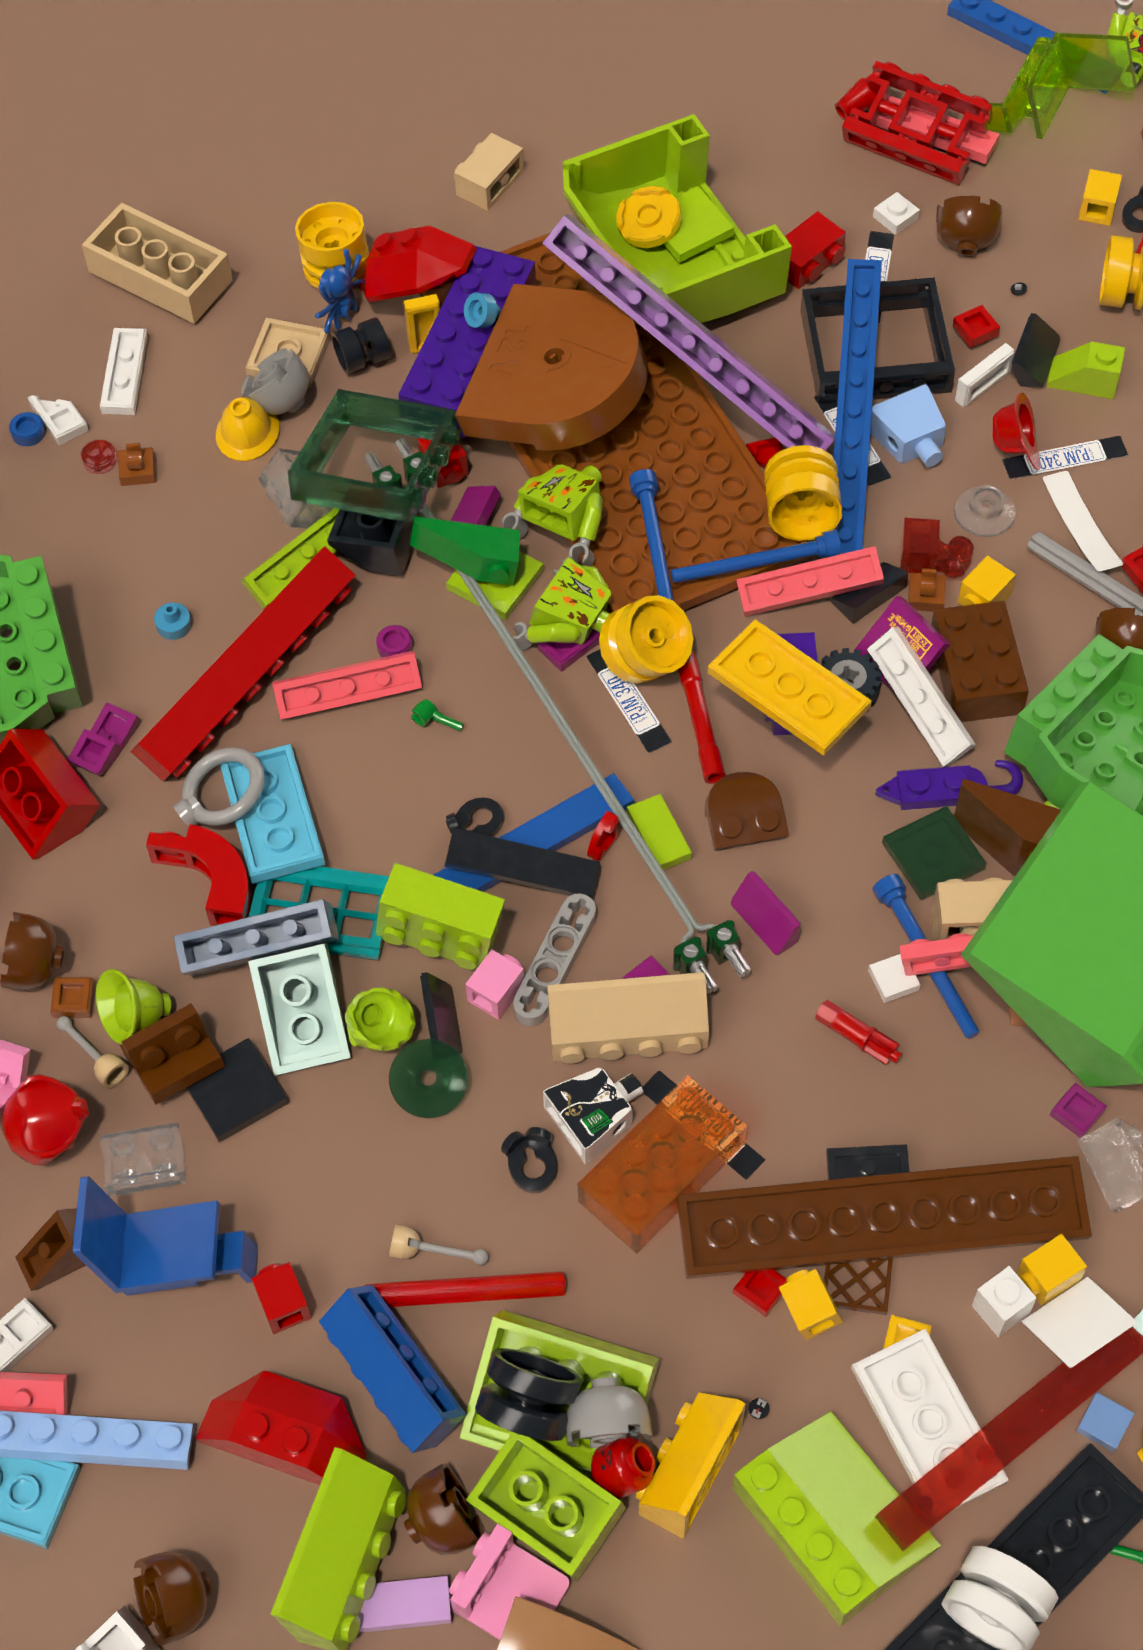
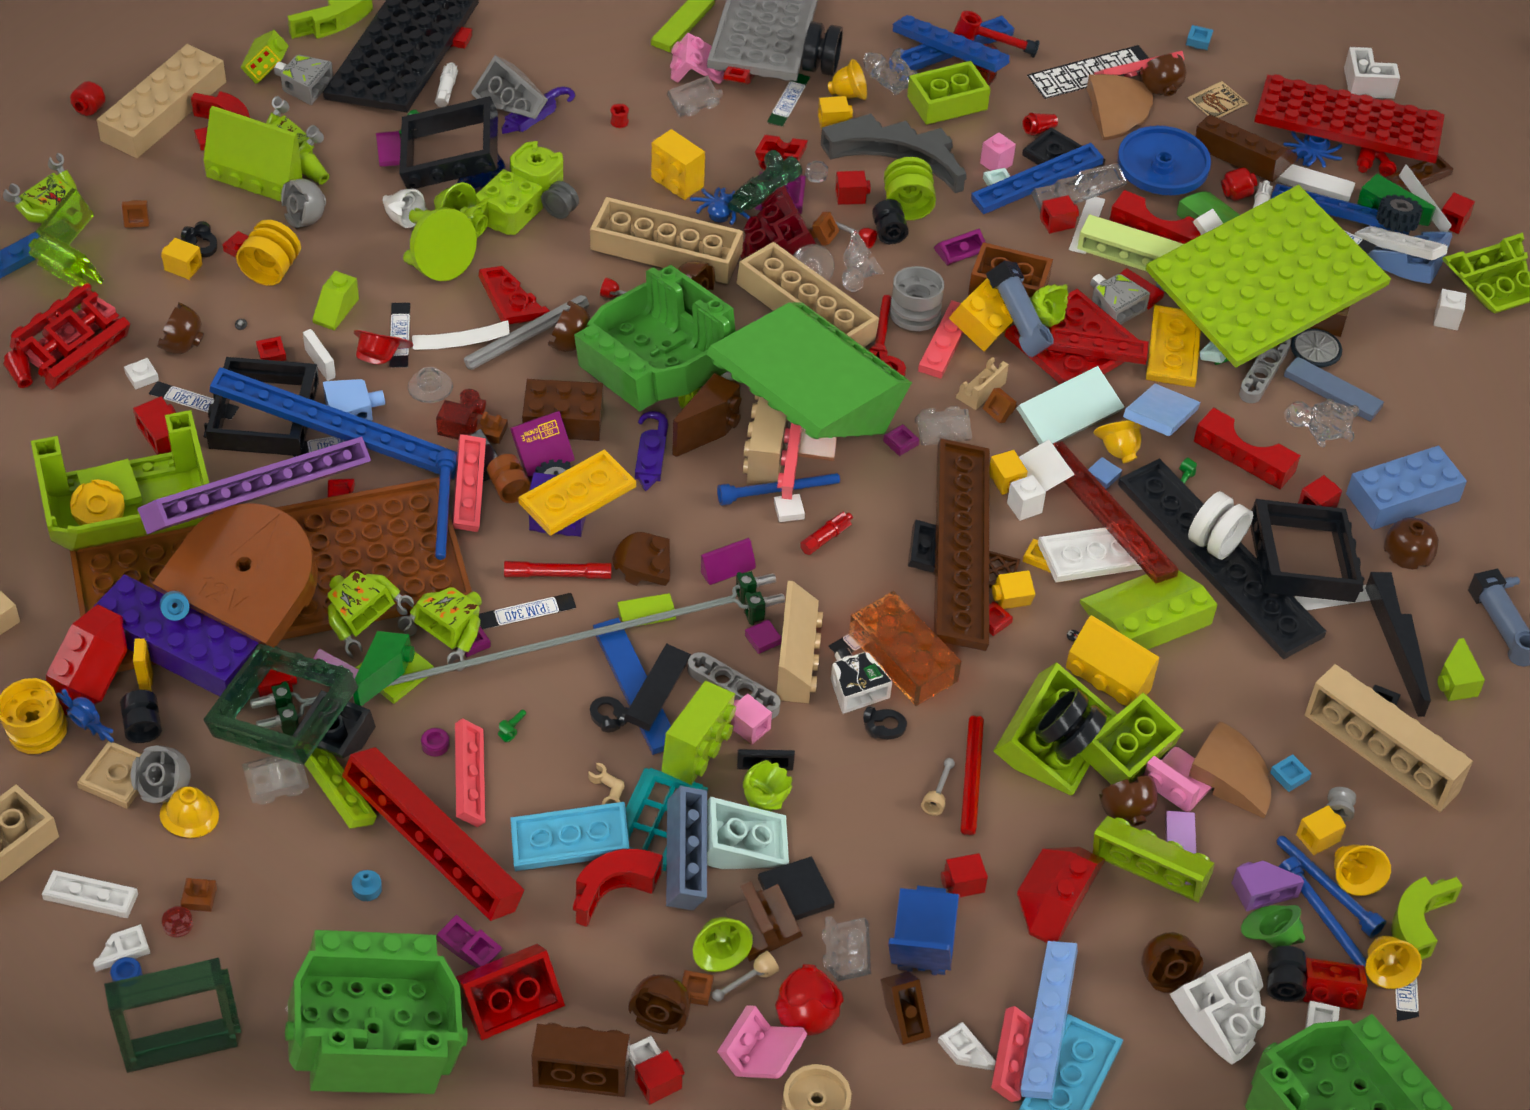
camera: 85 degrees left, 10 degrees down
light grey piece [173,747,265,827] -> none
blue brick [319,1285,467,1453] -> none
clear green dish [389,1039,468,1118] -> none
light grey cylinder [566,1377,652,1448] -> none
red tile [587,810,619,861] -> none
red head [591,1436,655,1499] -> none
yellow wheel [599,595,694,684] -> none
blue piece [629,469,674,601] -> none
yellow wheel [764,445,842,541] -> none
white tile [867,627,976,767] -> none
clear green tile [882,806,987,901] -> none
yellow brick [958,555,1016,606] -> none
black slope [1012,313,1061,387] -> none
none -> dark orange wheel [487,454,531,503]
none -> tan arm [588,763,625,805]

